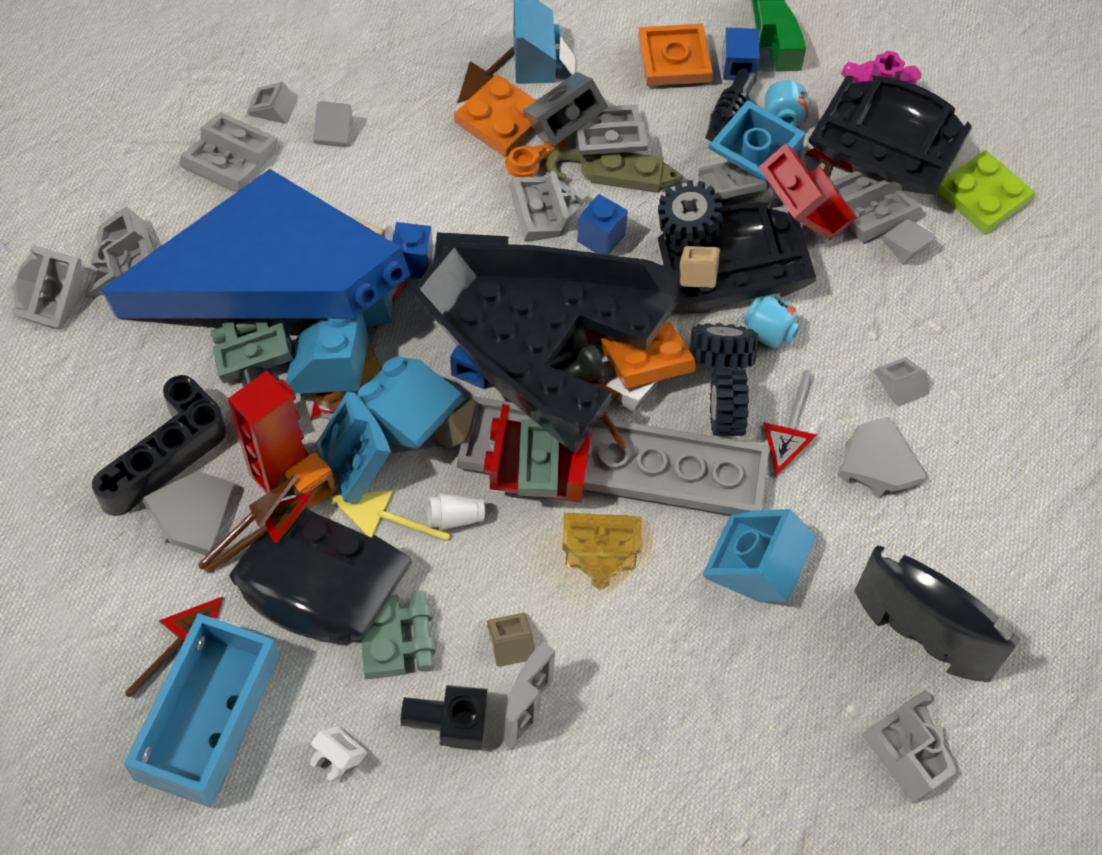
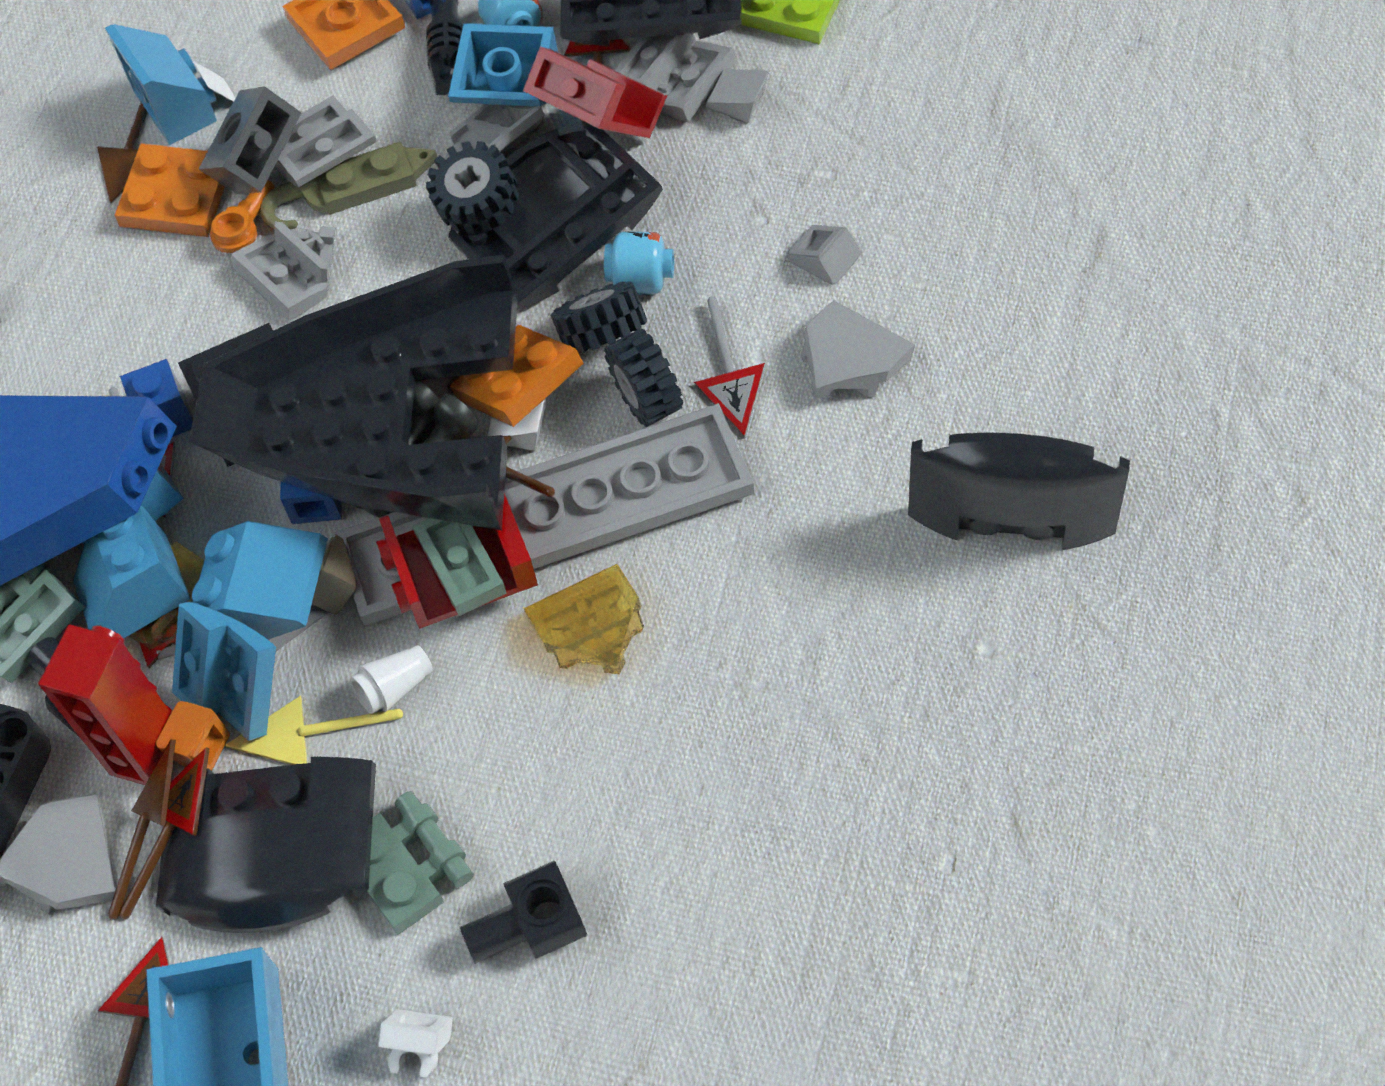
camera: 20 degrees left, 0 degrees up
dark tan slope [486,613,535,667] -> none
light grey slope [505,641,555,750] -> none
blue brick [577,194,628,255] -> none
tan slope [680,246,720,288] -> none
dark azure slope [702,509,816,602] -> none
light grey slope [862,690,956,803] -> none

